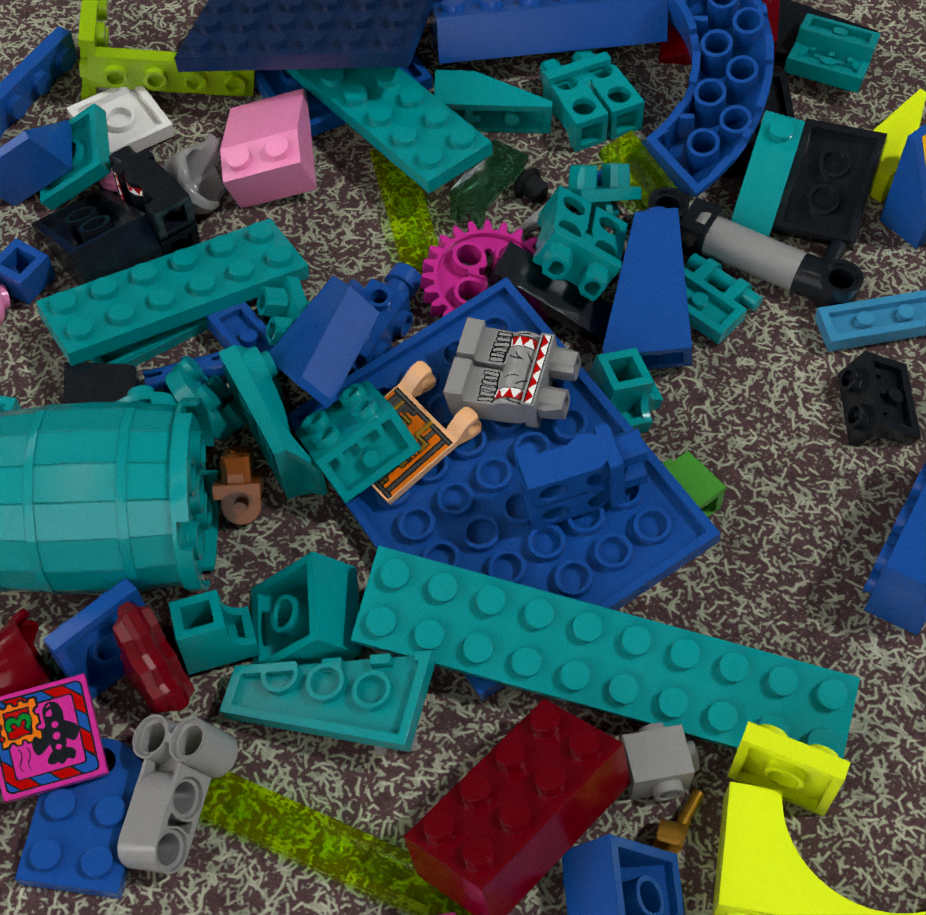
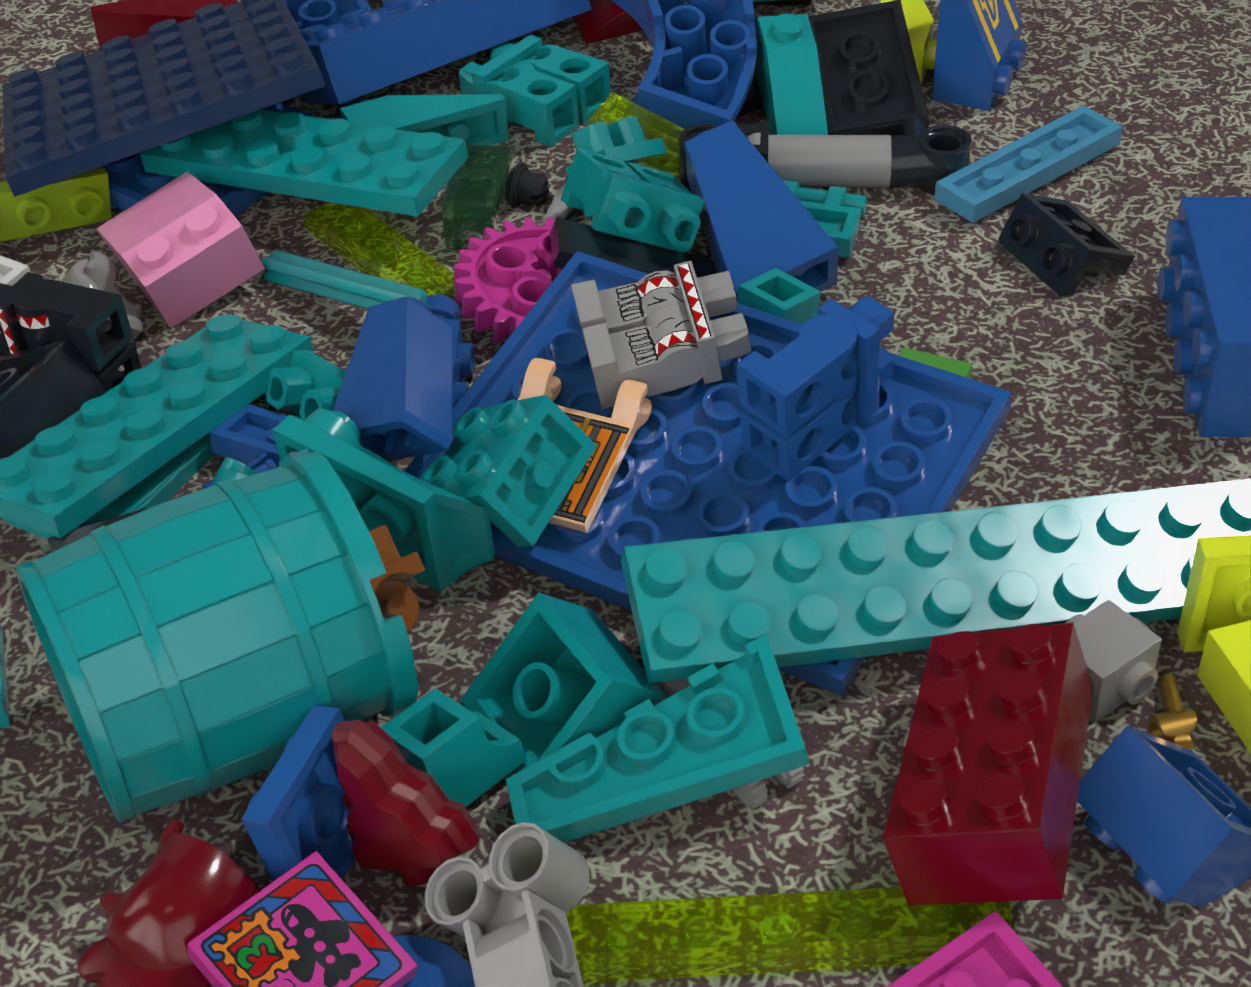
camera: 25 degrees left, 15 degrees down
none -> teal axle [261,250,431,310]

